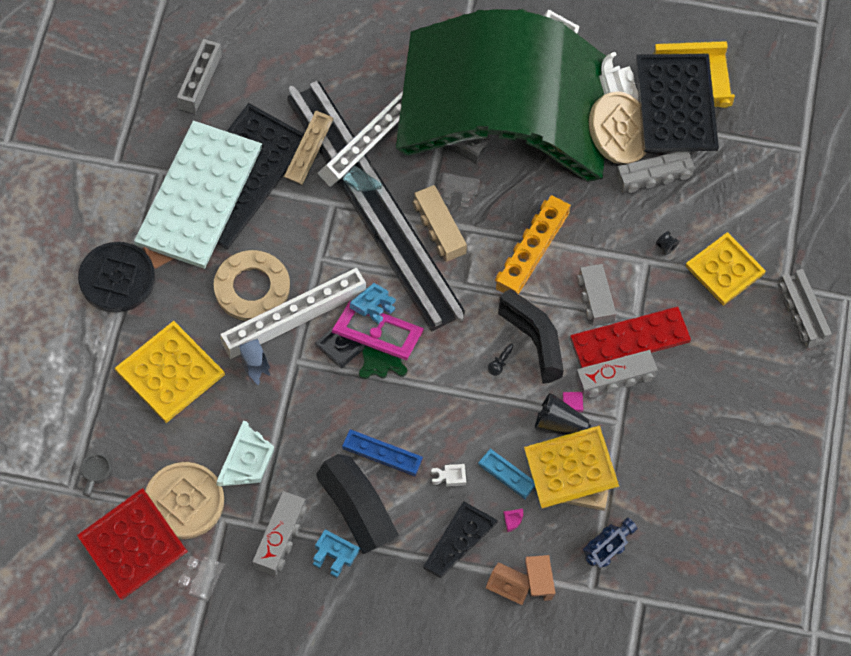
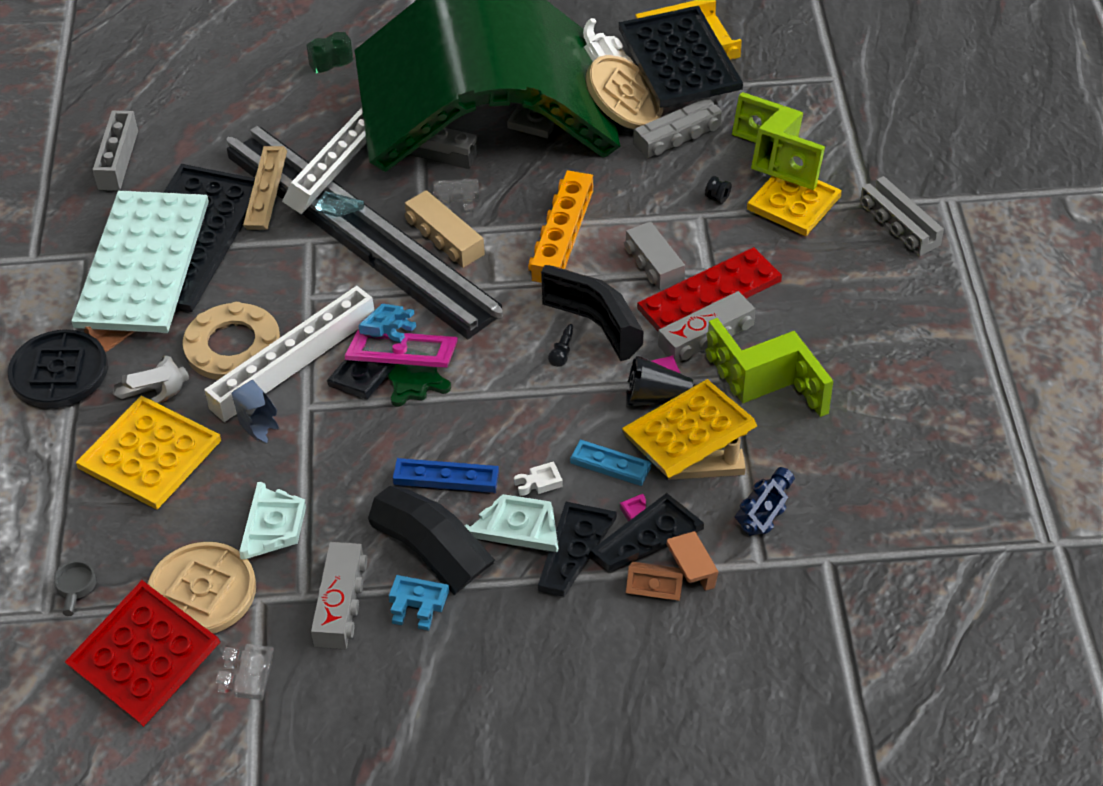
camera: 10 degrees left, 15 degrees down
none -> light grey piece [112,355,189,404]
none -> clear green brick [306,32,353,73]
none -> light aqua wing [465,494,559,552]
none -> black wing [591,493,704,572]
none -> lime bracket [705,318,833,417]
none -> lime bracket [732,92,825,190]

